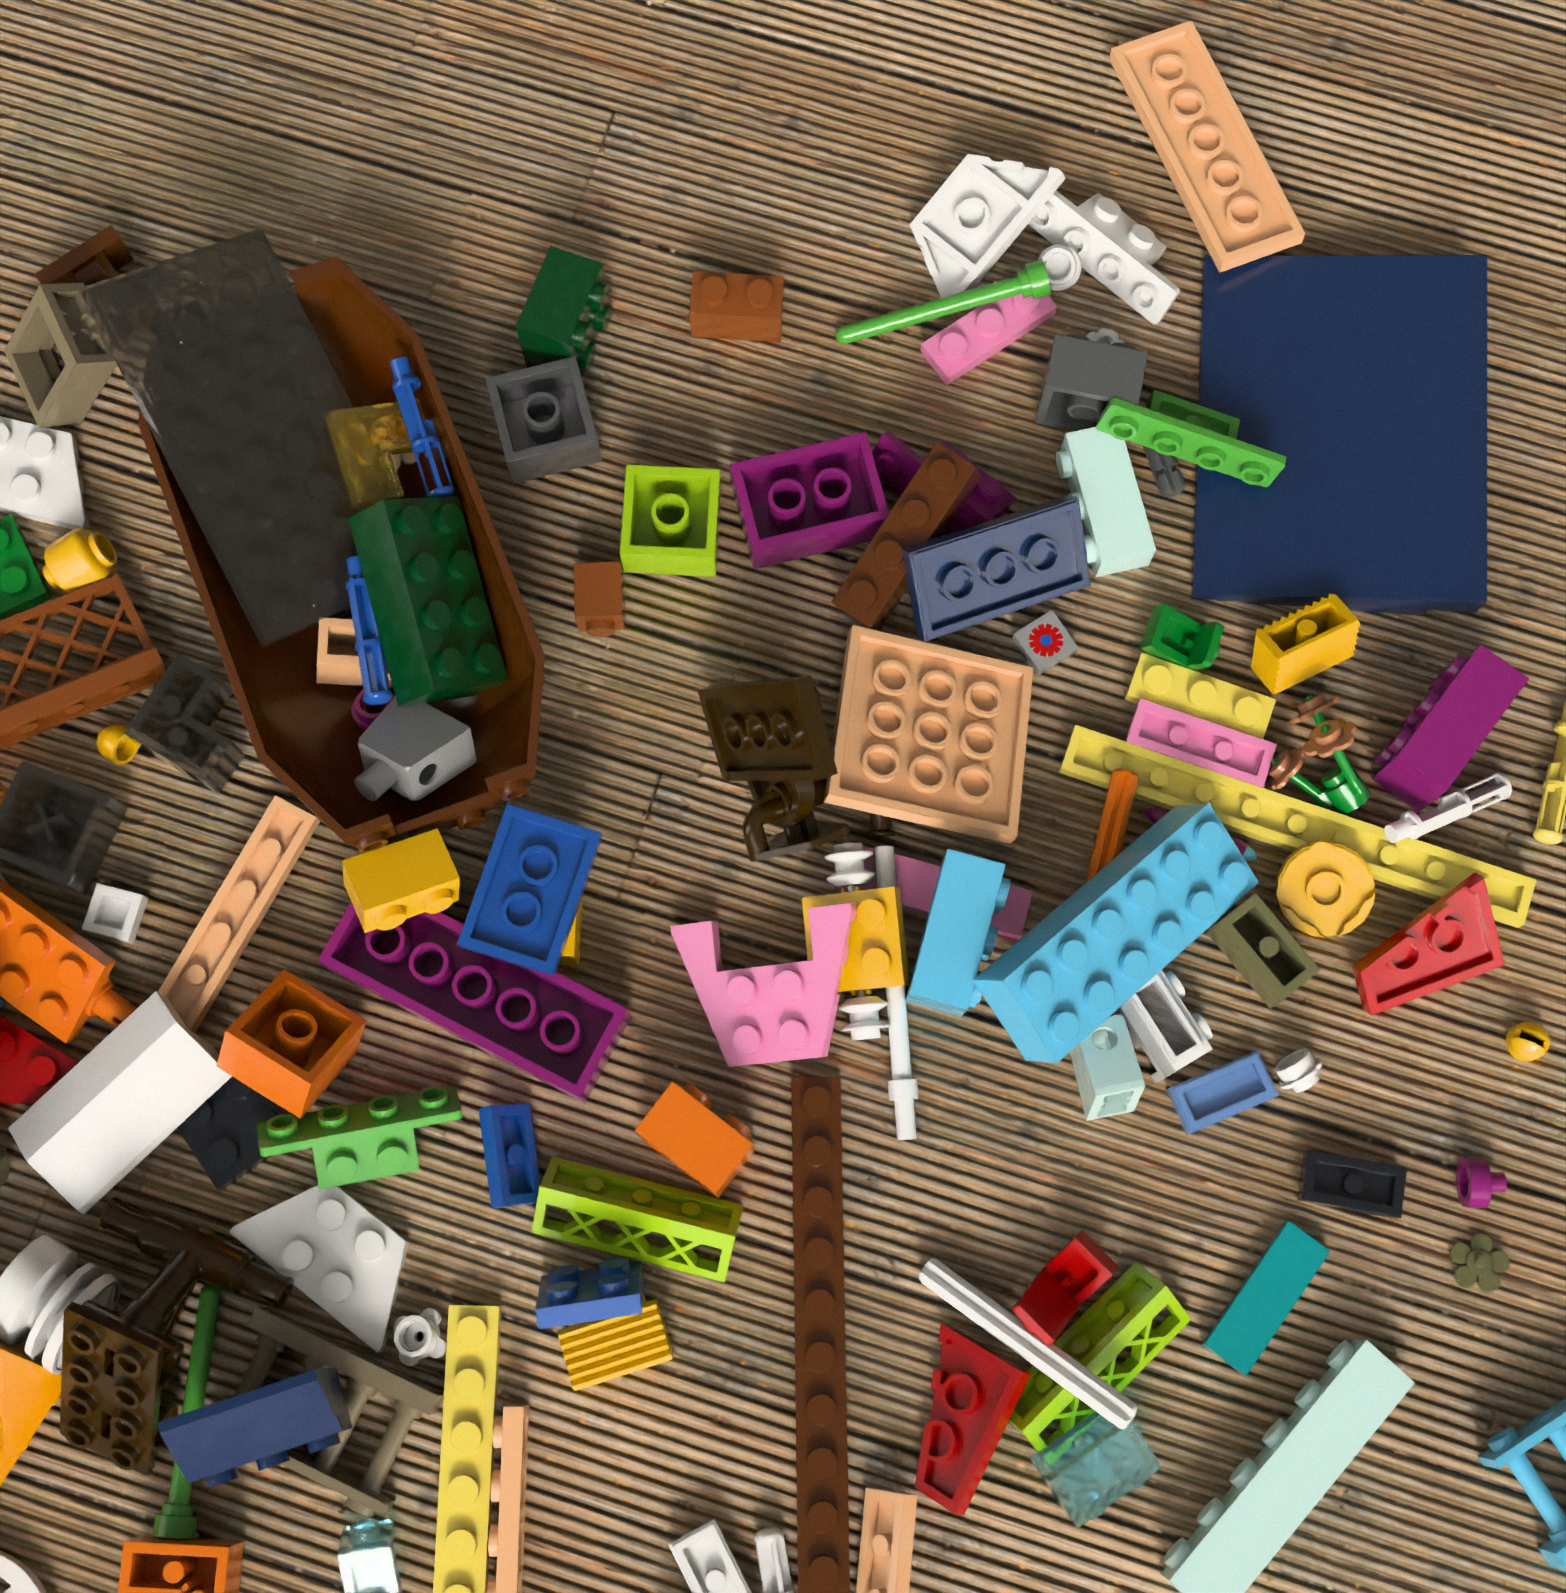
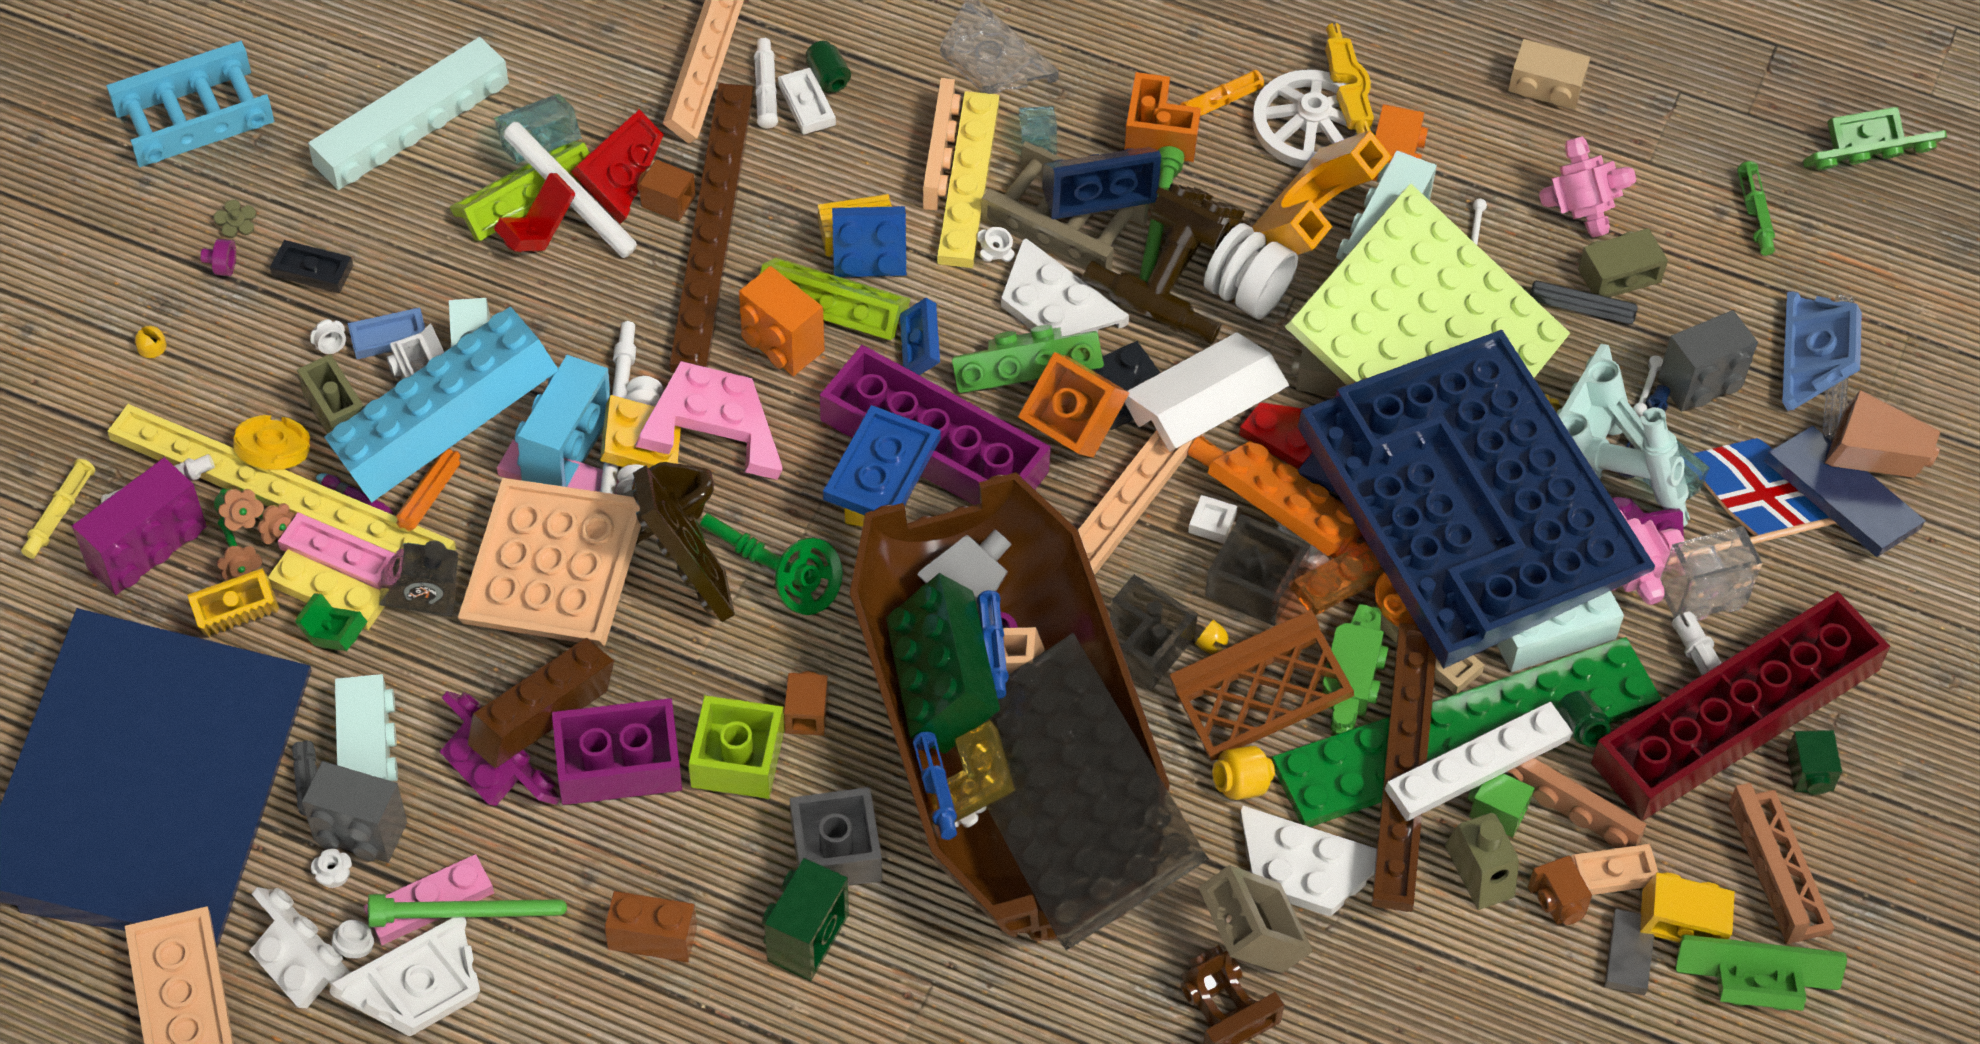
camera: 175 degrees left, 20 degrees down
yellow brick [342,828,460,933] -> none
dark blue tile [902,494,1091,642] -> none
light grey tile [1012,610,1078,676] -> none
bright green bracket [1096,390,1286,487] -> none
teal tile [1202,1221,1330,1376] -> none
wing [1352,872,1505,1016] -> none
none -> clear smoke torso [379,540,458,617]
none -> dark orange brick [637,159,696,222]
none -> green dish [700,513,843,615]

